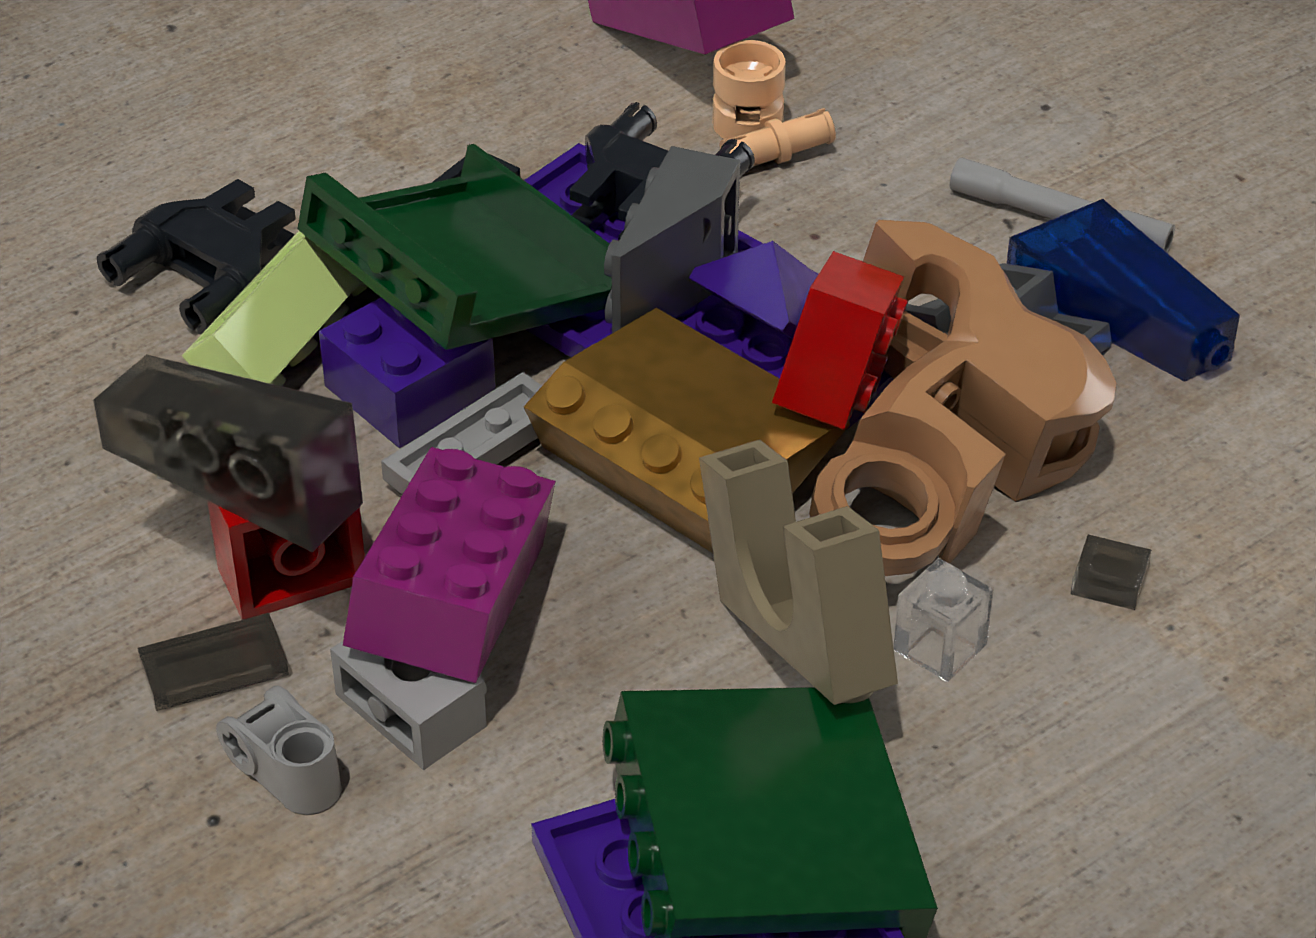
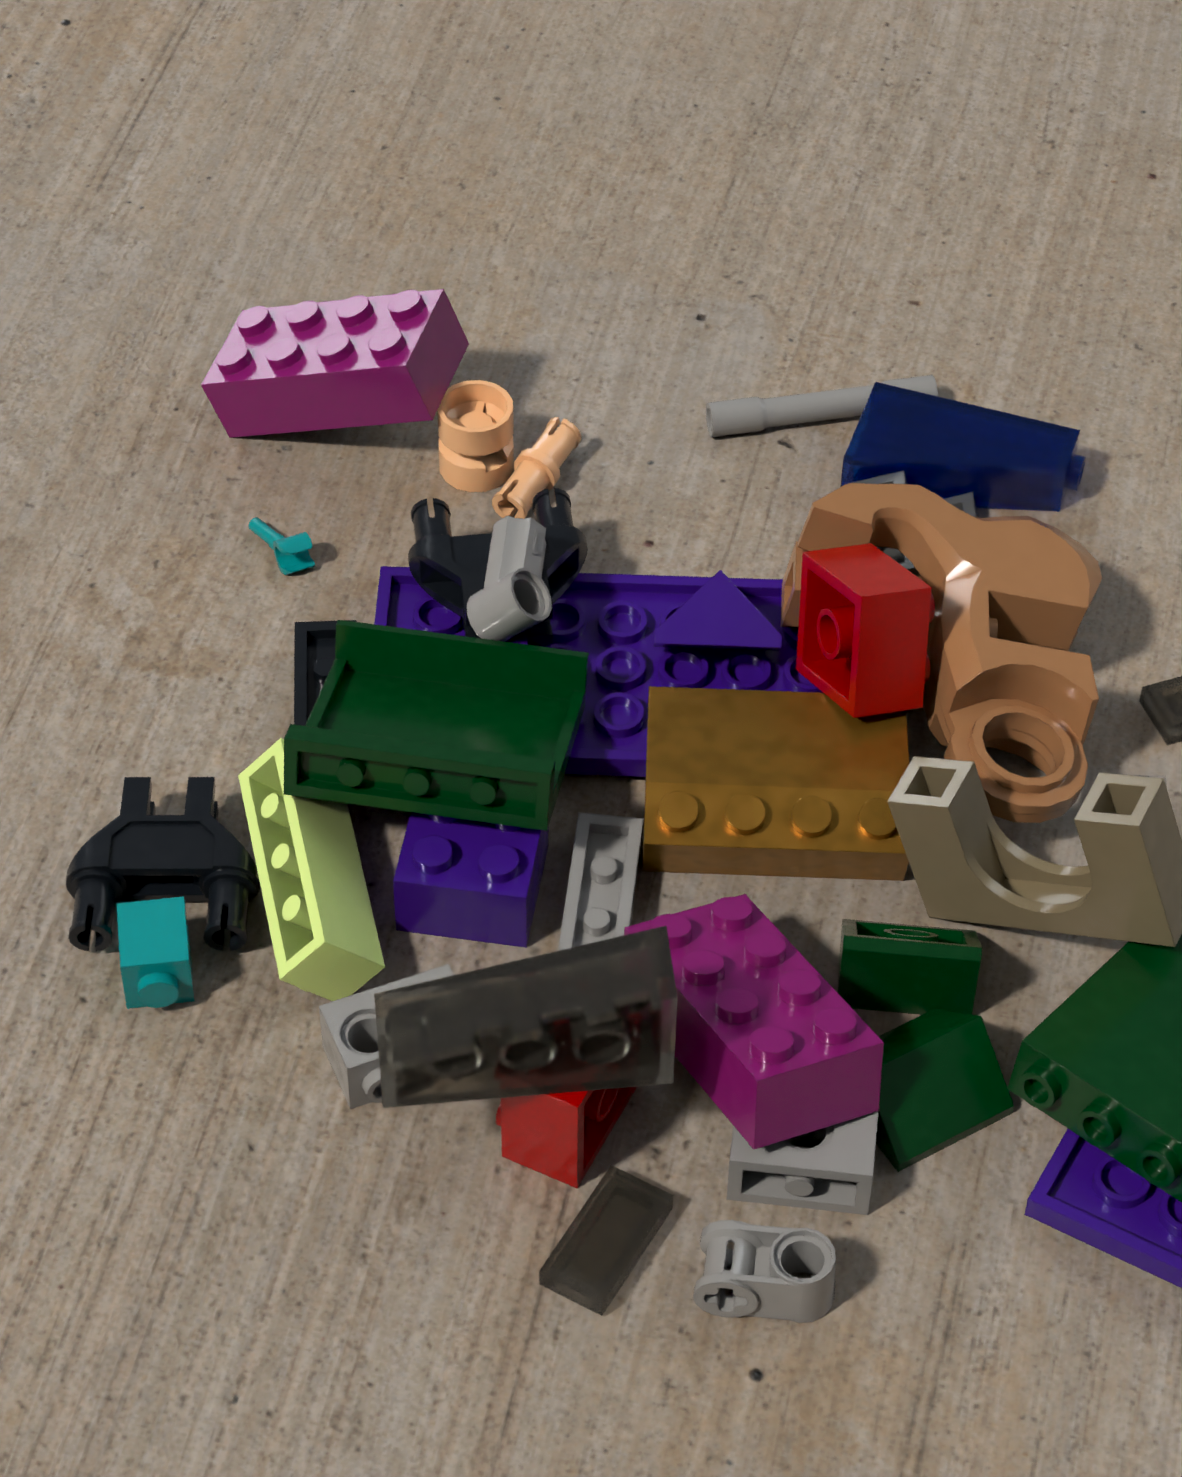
camera: 40 degrees left, 5 degrees up
dark grey slope [604,146,740,333] -> none
none -> teal brick [116,896,195,1009]
none -> teal hand [248,517,315,575]
none -> light grey piece [467,516,552,642]
none -> dark green slope [837,919,982,1015]
none -> dark green slope [876,1008,1014,1172]

